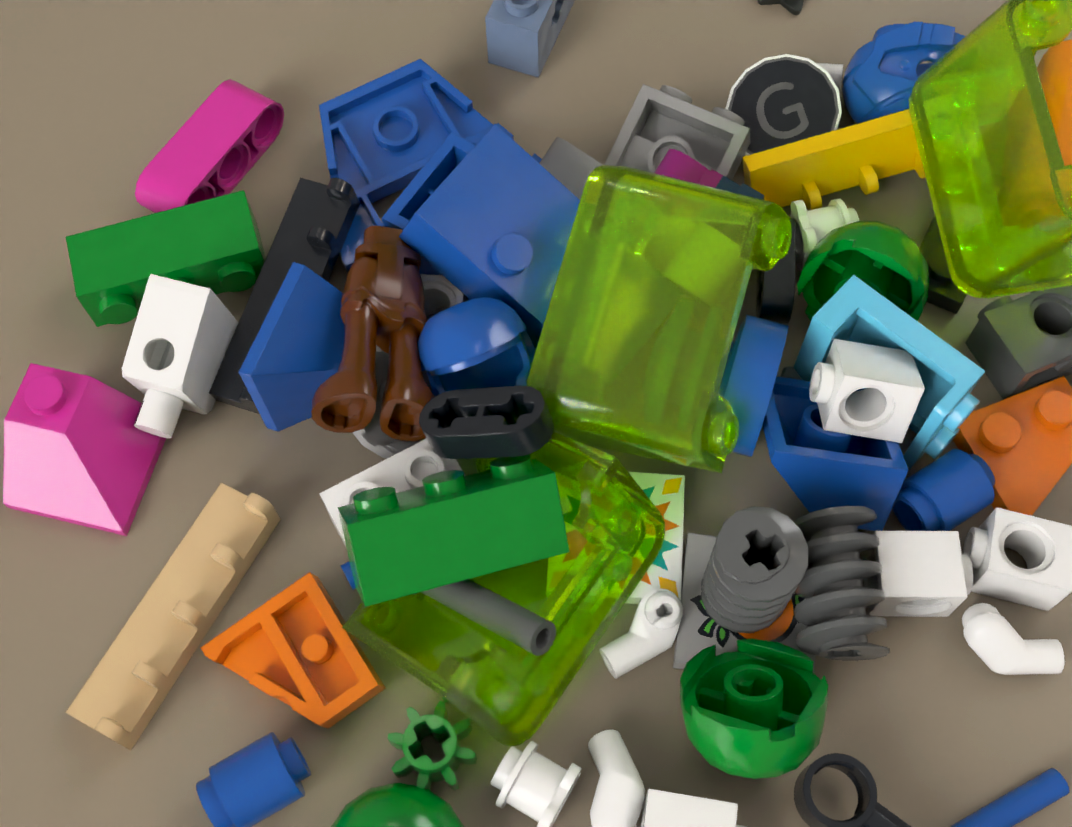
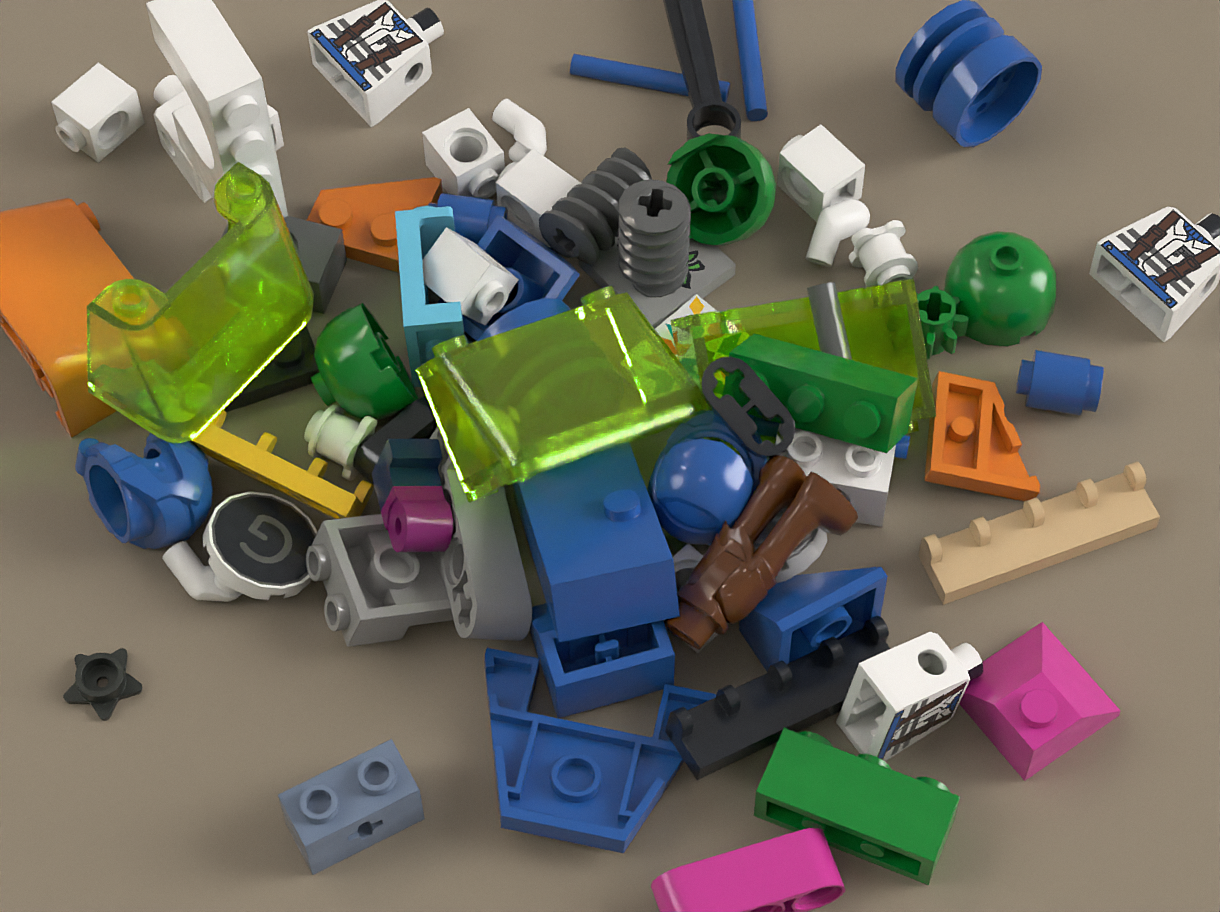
camera: 140 degrees left, 5 degrees down
white arm [599,588,683,679] -> none

